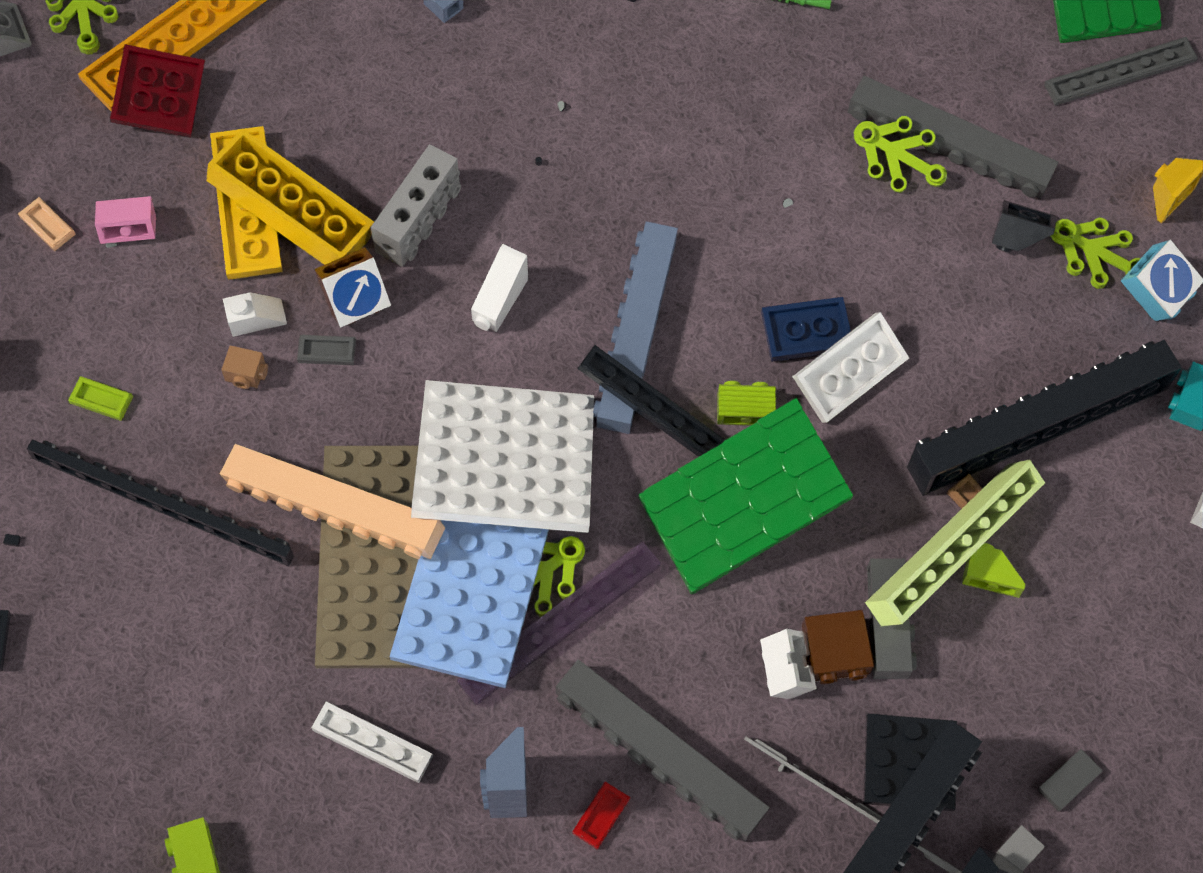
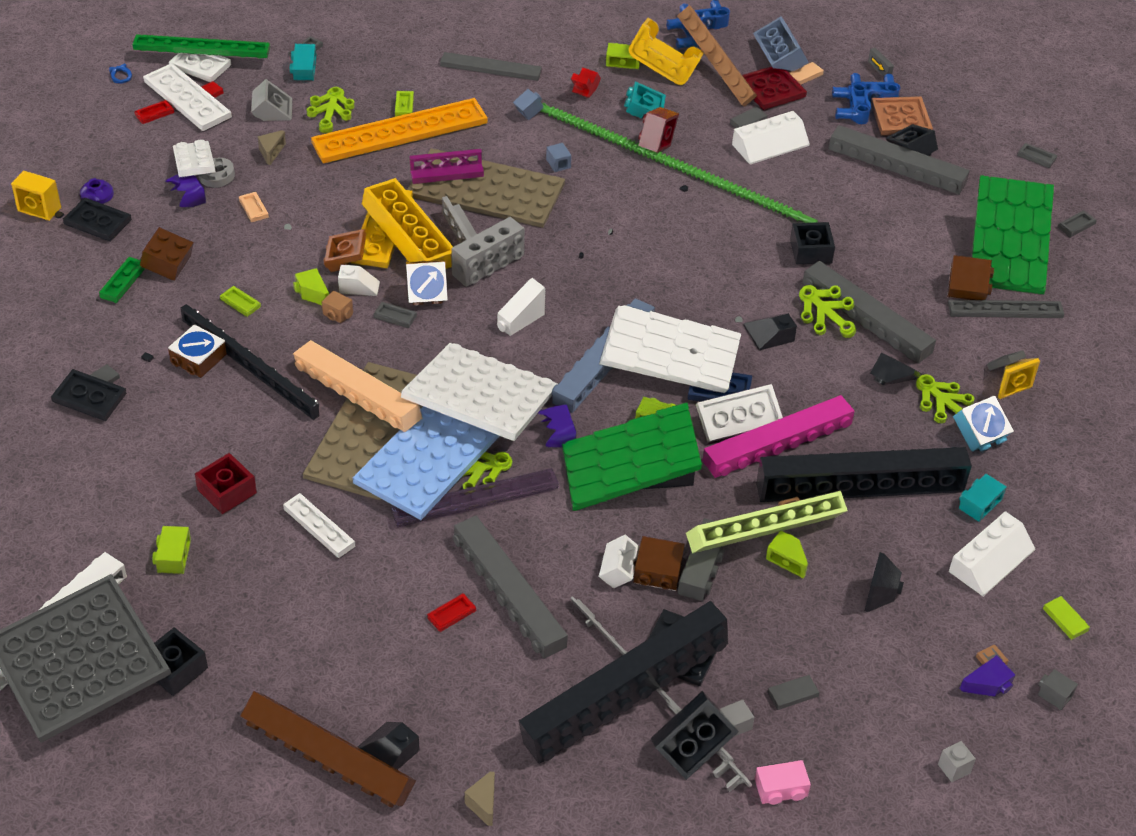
camera: 20 degrees right, 20 degrees down
bright pink brick [95,196,156,244] -> none
dark red plate [110,44,205,138] -> none
sand blue slope [480,727,527,818] -> none
black tile [577,345,725,457] -> none
none -> piece [168,325,227,378]
none -> dark red brick [195,453,257,514]
none -> dark tan slope [258,130,286,165]
none -> lime slope [293,268,329,305]
none -> dark orange plate [324,229,366,272]
none -> dark tan plate [407,148,565,228]
none -> magenta fence [410,149,484,184]
none -> light grey fence [442,196,477,243]
none -> dark purple piece [538,404,576,448]
none -> white piece [599,305,741,393]
none -> dark pink brick [702,395,855,478]
none -> black slope [743,313,797,351]
none -> black brick [790,222,835,265]
none -> black slope [864,552,904,612]
none -> reddish brown piece [947,255,994,300]
none -> dark grey tile [987,350,1026,370]

